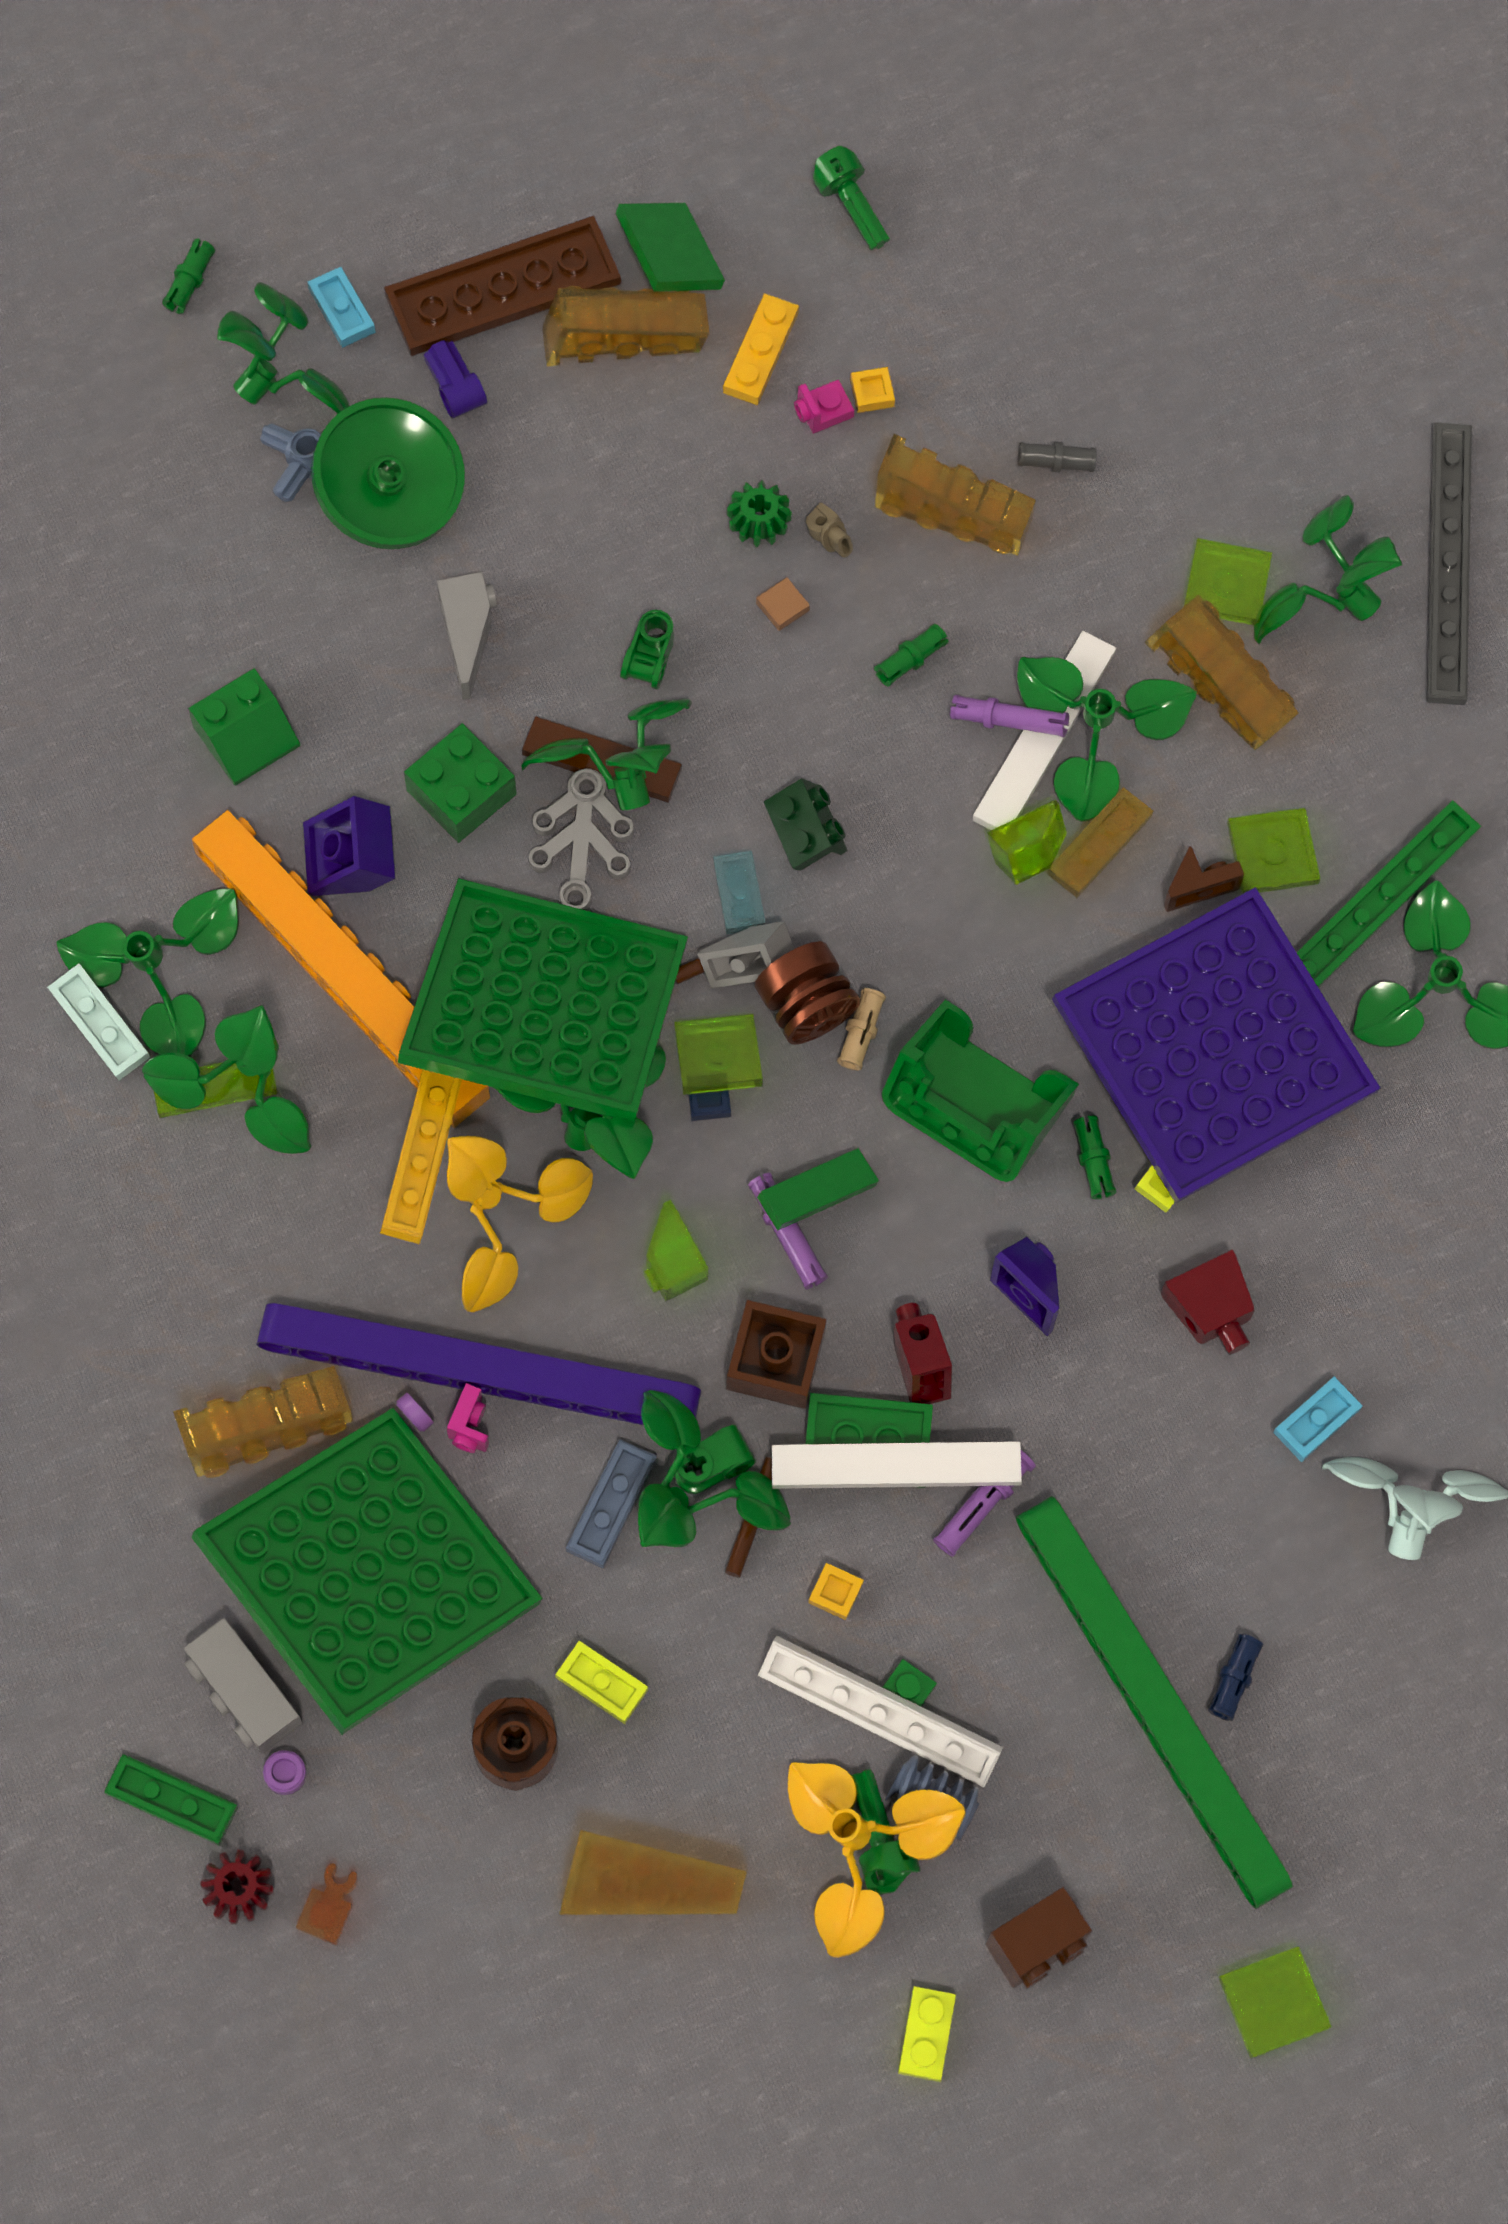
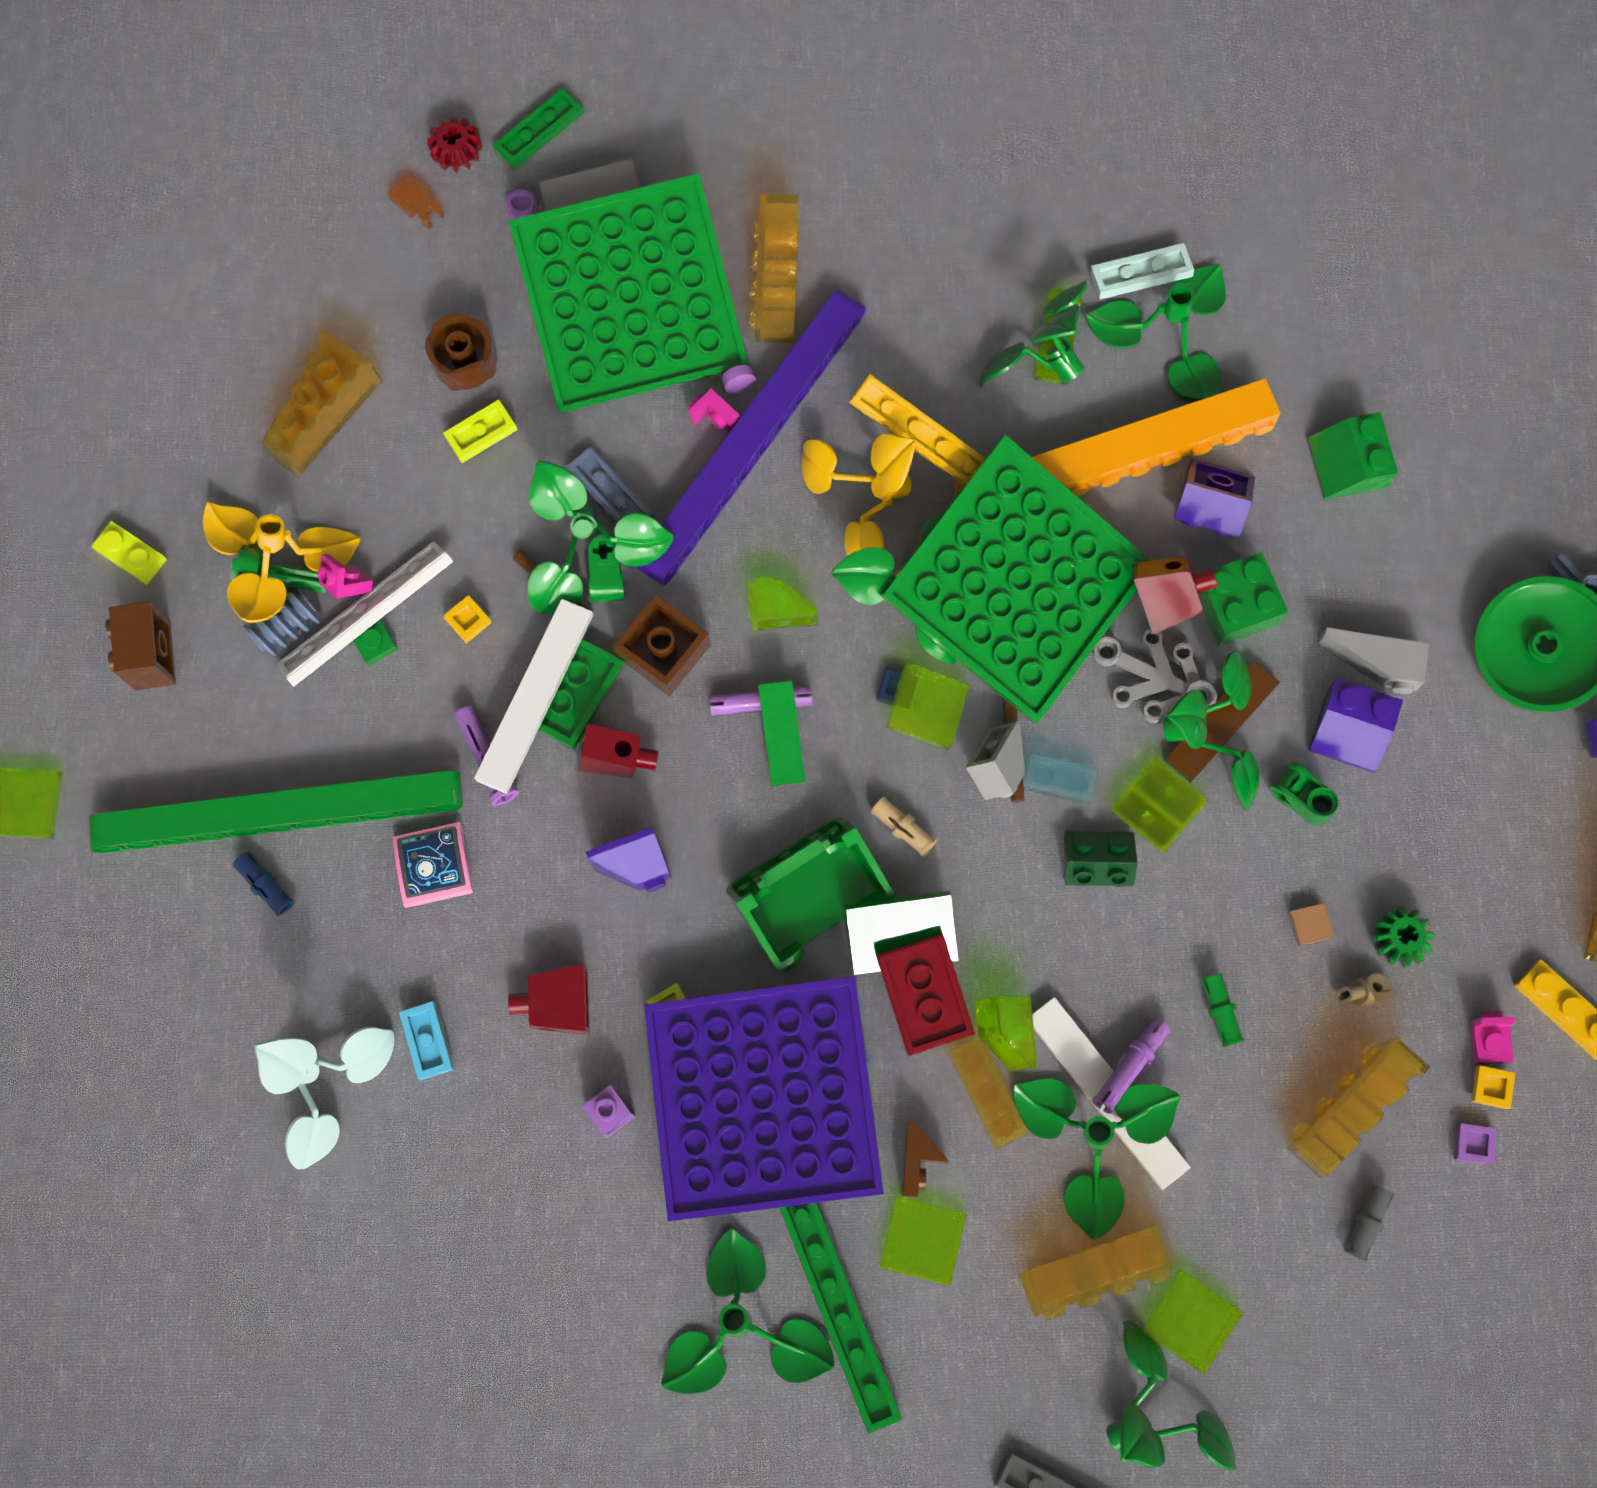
camera: 120 degrees right, 5 degrees up
copper wheel [755,941,860,1045] -> none
green pin [1073,1115,1117,1200] -> none
none -> dark pink bracket [318,554,373,598]
none -> slope [392,822,473,908]
none -> medium lavender brick [581,1085,635,1138]
none -> tile [845,891,958,975]
none -> dark red tile [875,933,975,1056]
none -> clear neon green slope [1110,756,1208,853]
none -> torso [1133,556,1219,634]
none -> dark purple slope [1308,678,1403,773]
none -> medium lavender tile [1454,1123,1497,1165]

